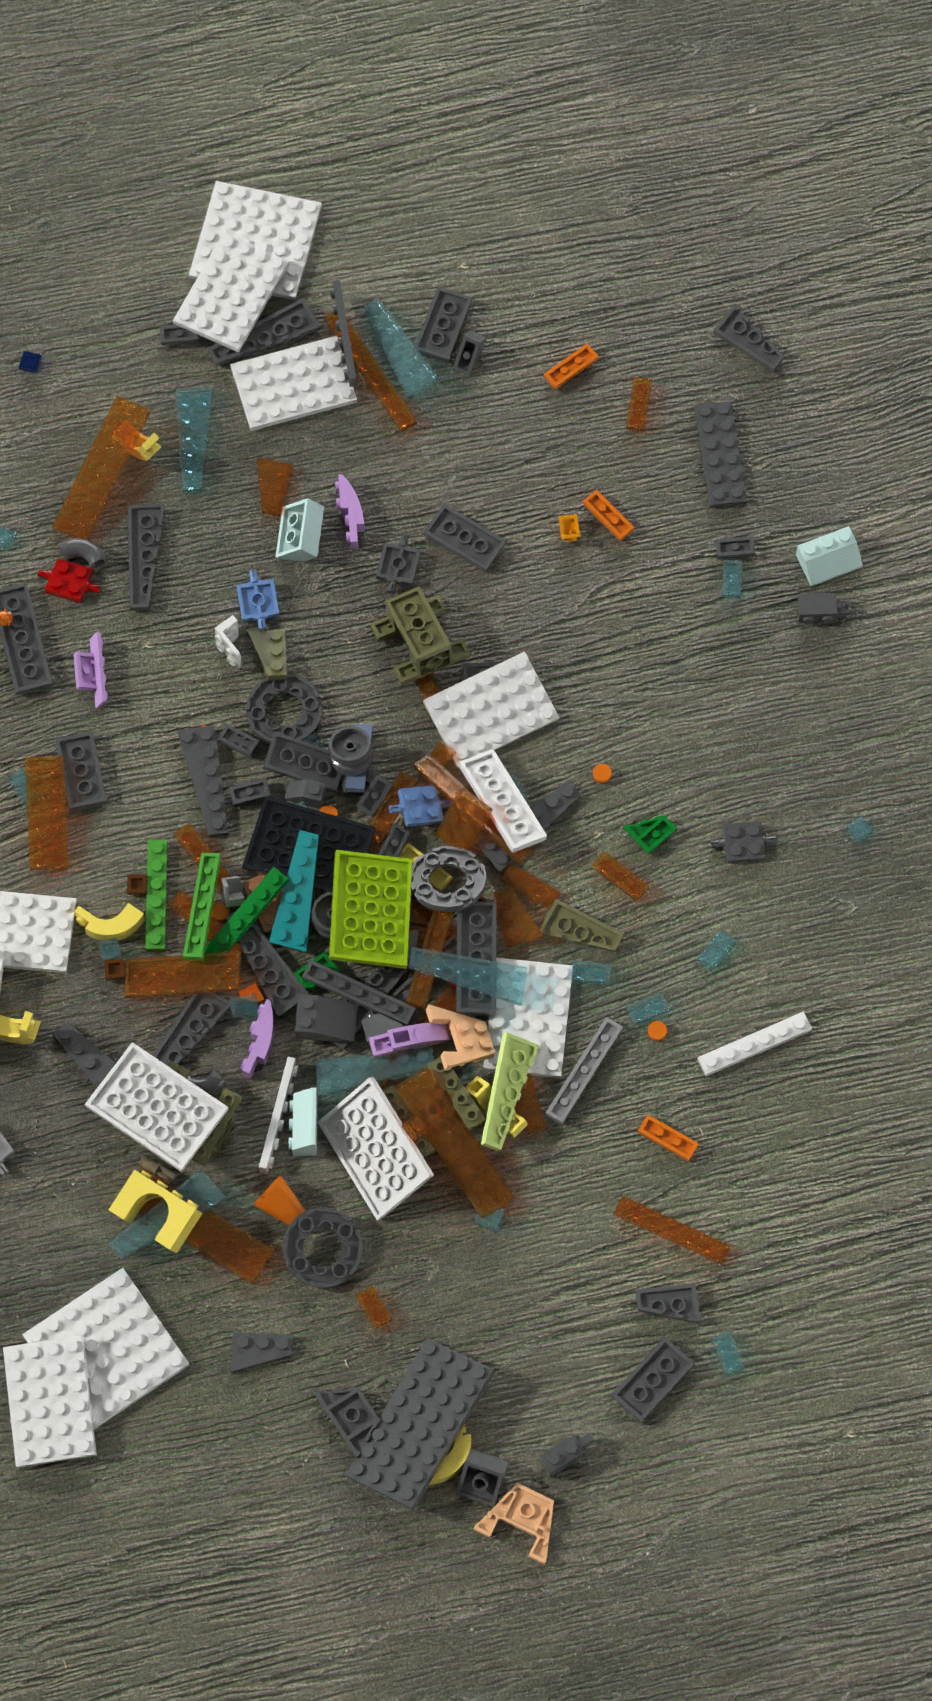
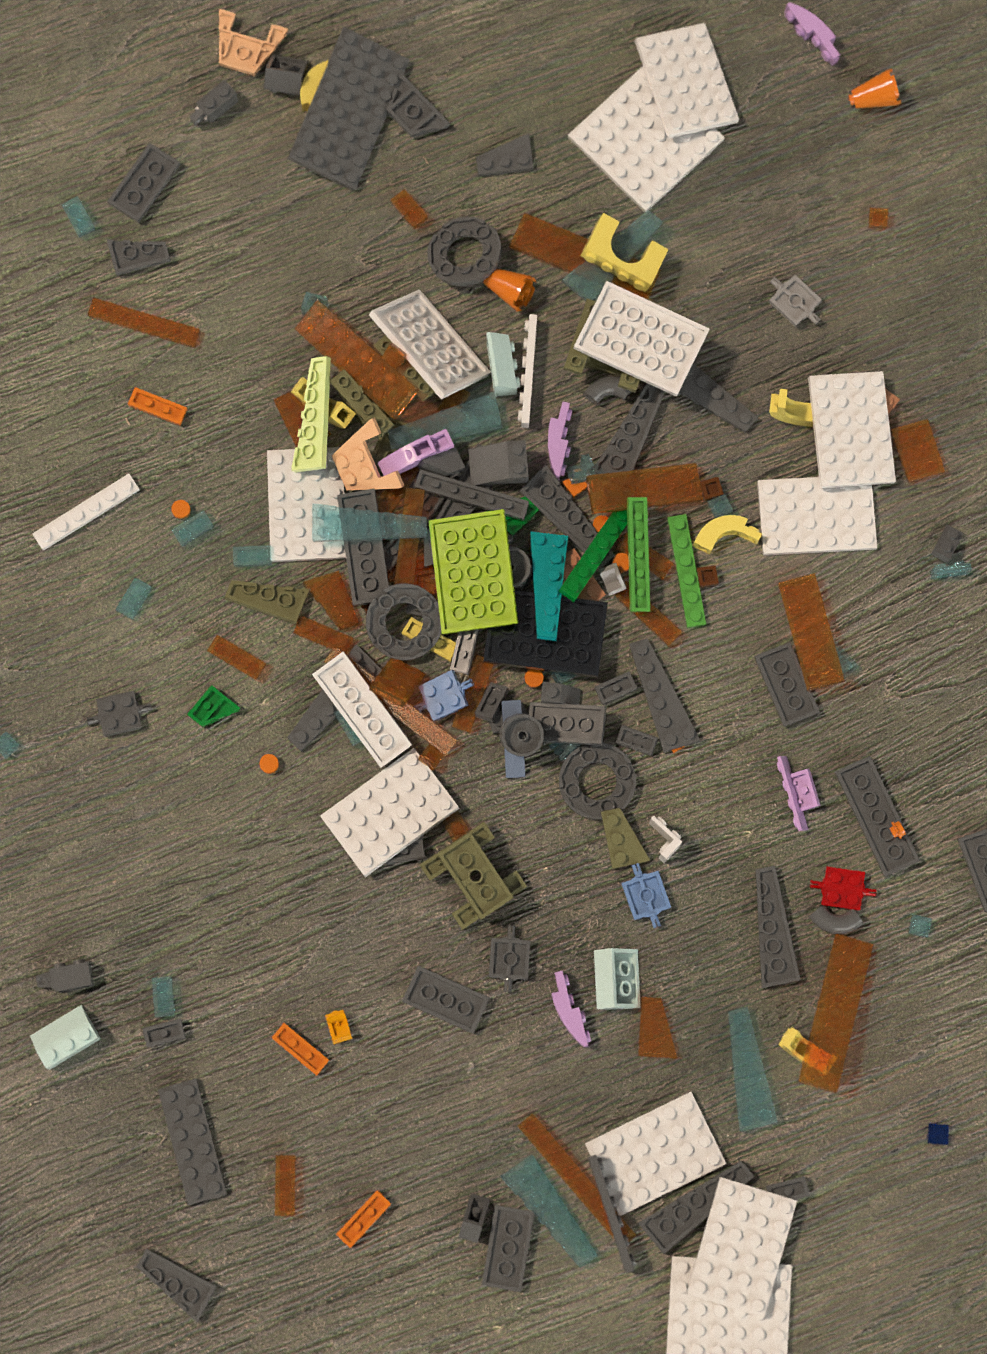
camera: 170 degrees right, 10 degrees up
light grey plate [546,1017,623,1125] -> none

